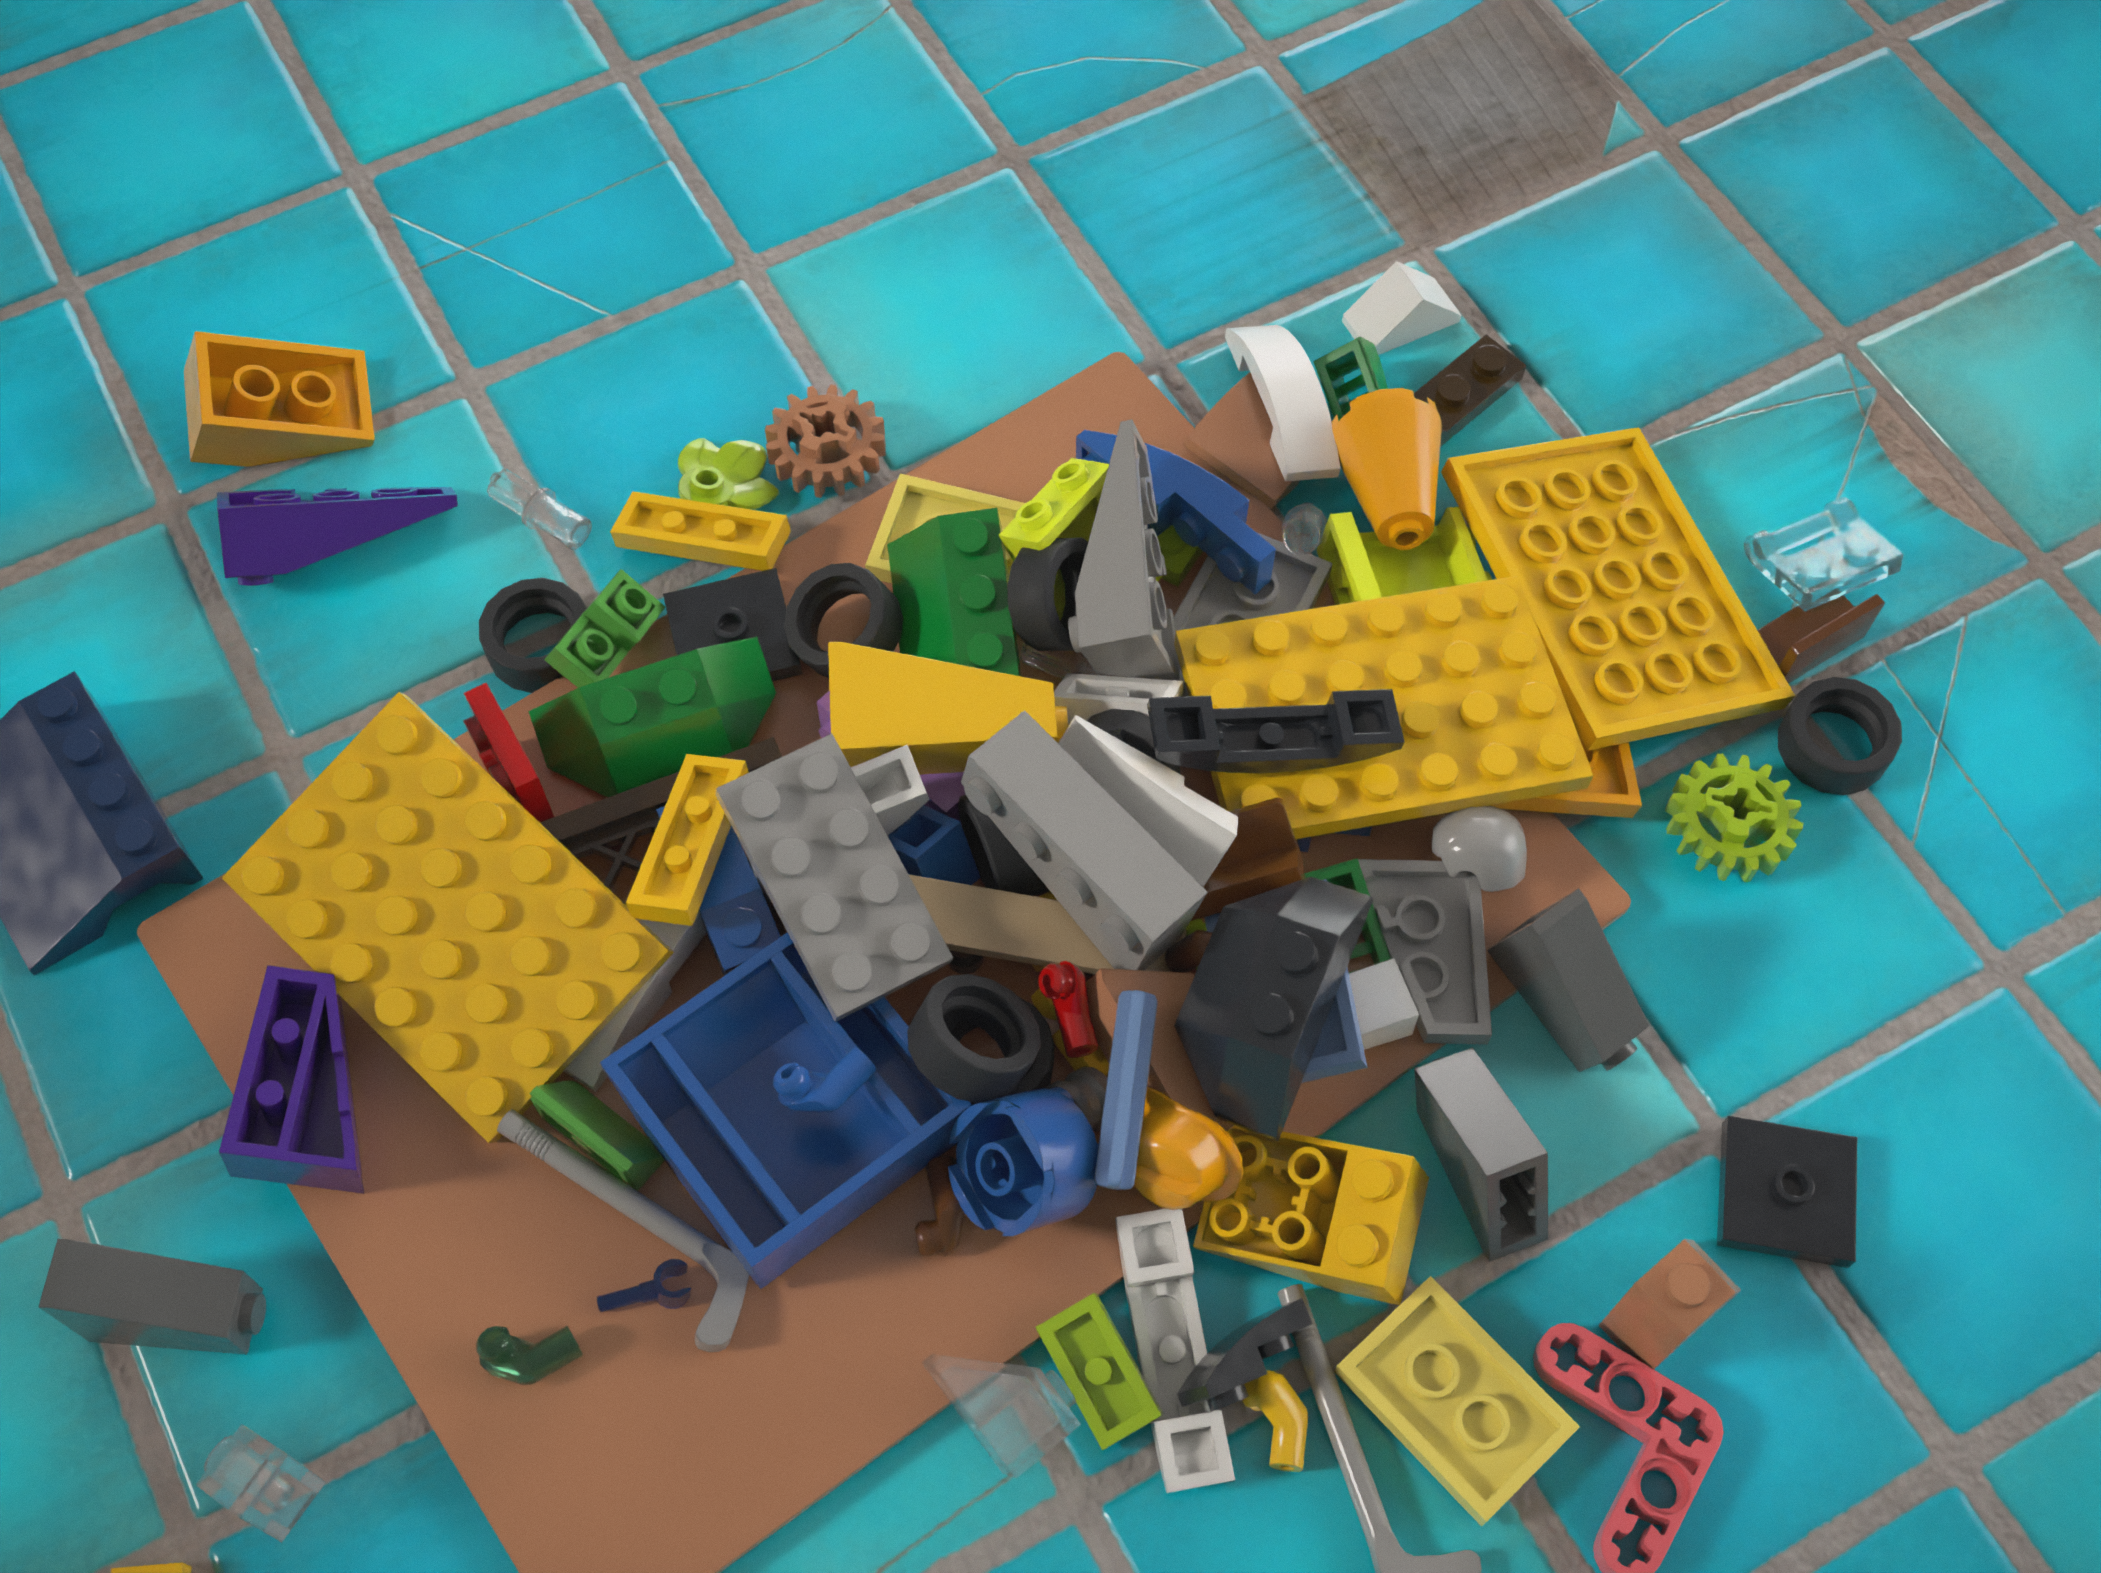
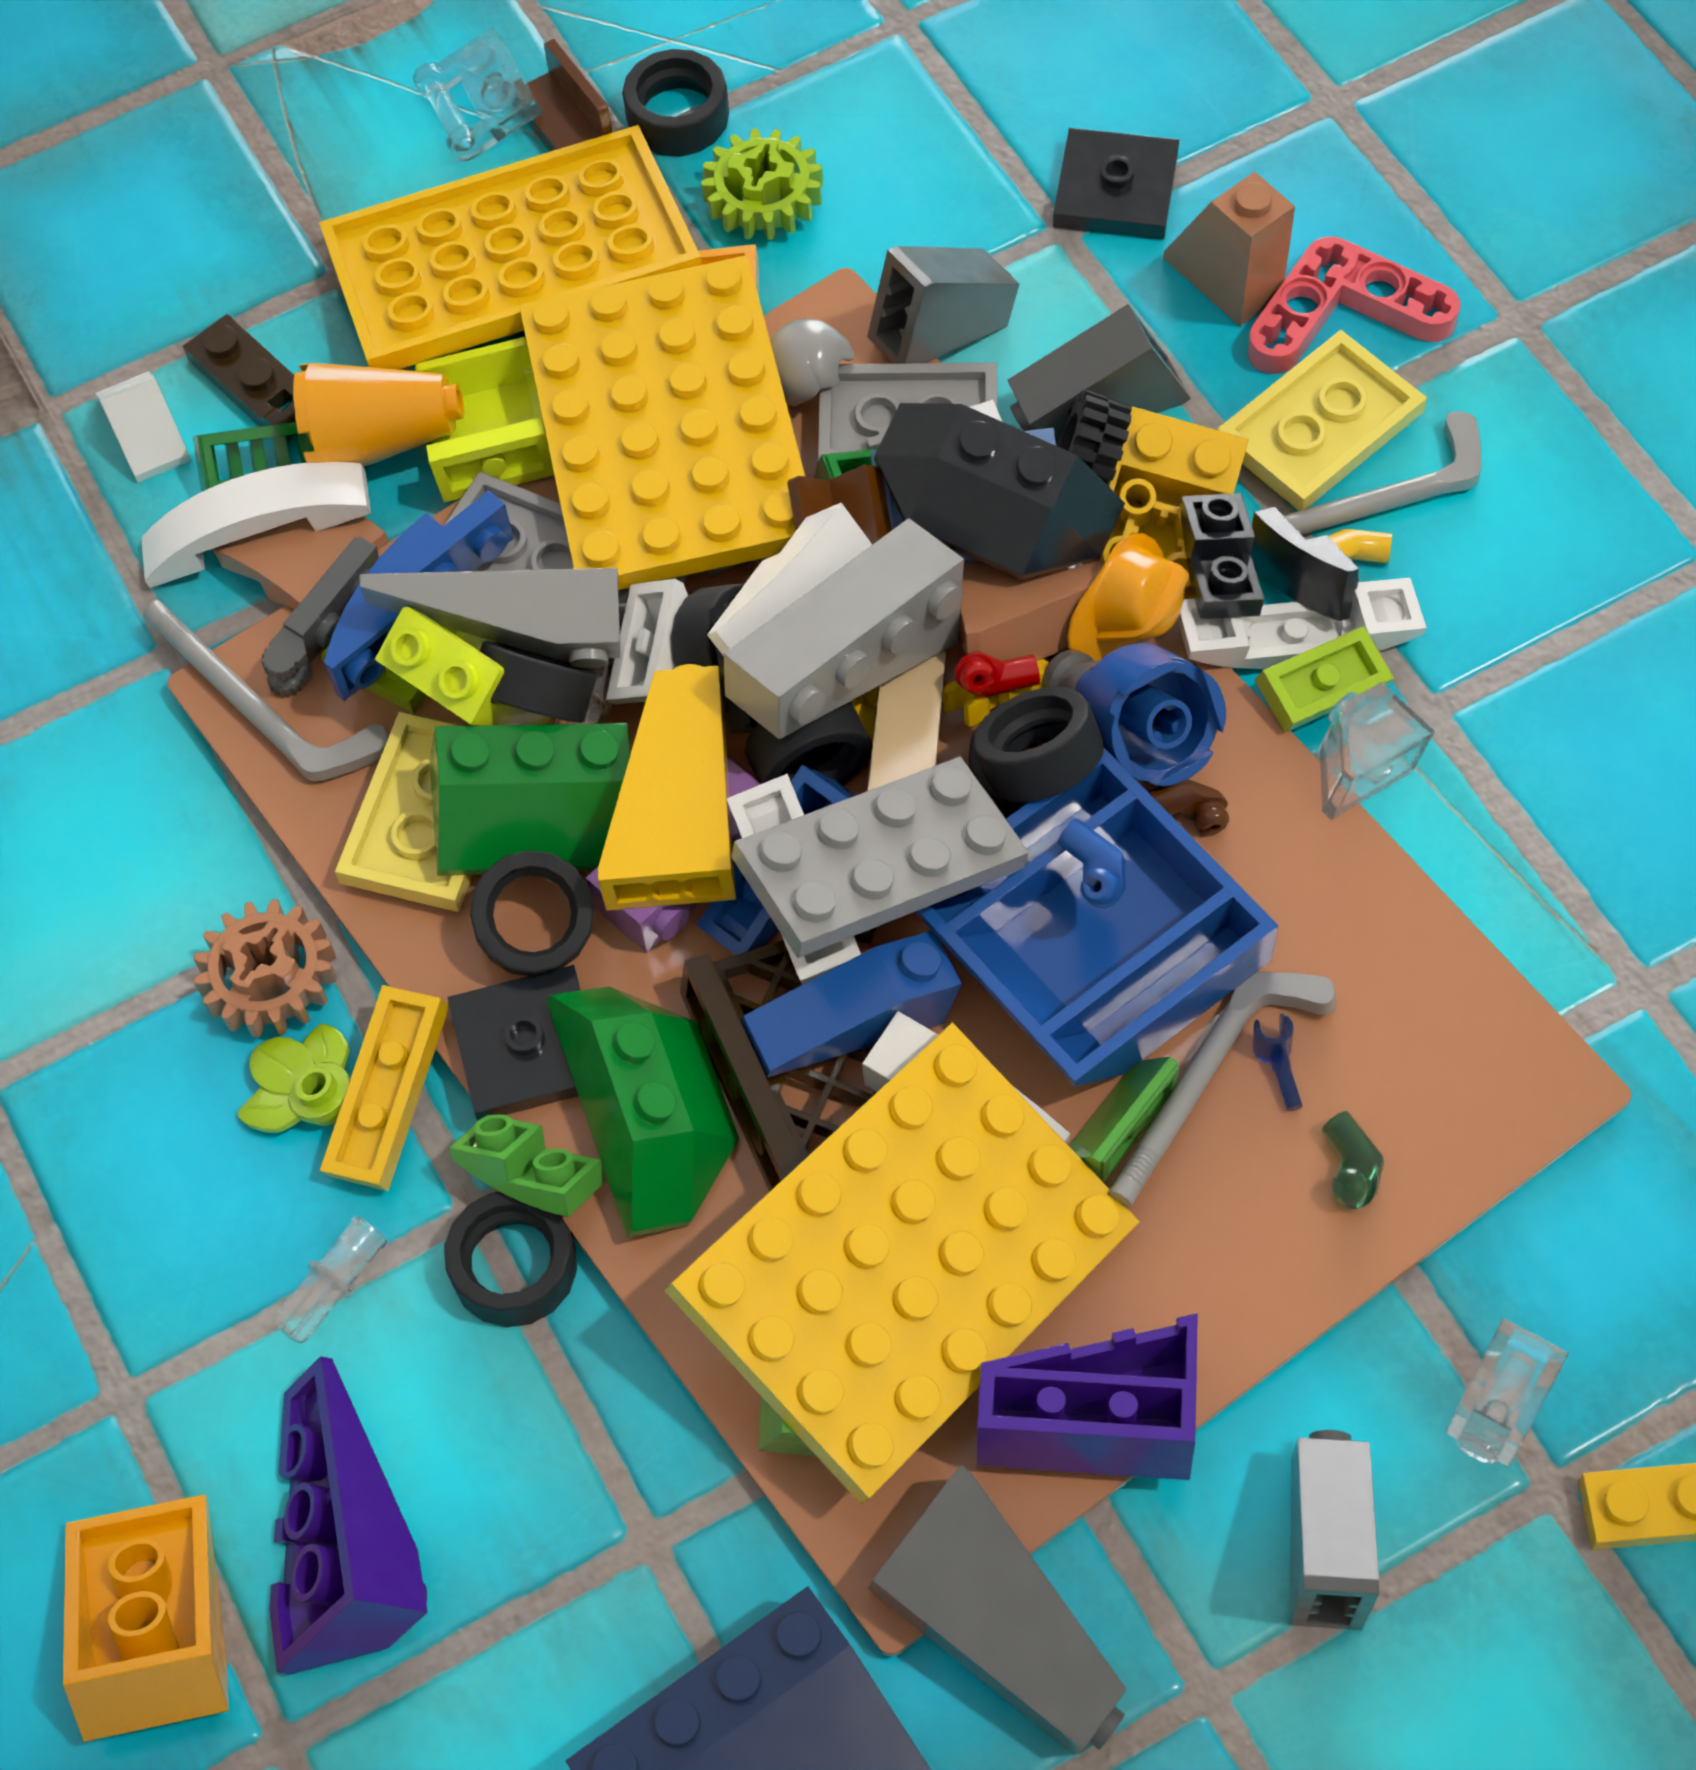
camera: 85 degrees left, 0 degrees up
red plate [463,683,554,823] -> none
yellow plate [626,754,749,926] -> none
medium blue axle [1094,990,1158,1190] -> none
black slope [1147,689,1405,773] -> none
clear axle [1282,502,1327,554] -> none
none -> light grey piece [143,600,388,782]
none -> dark grey hinge [261,536,379,698]
none -> dark grey slope [868,1465,1127,1755]
none -> black tyre [1058,390,1132,486]
none -> black slope [1180,493,1264,619]

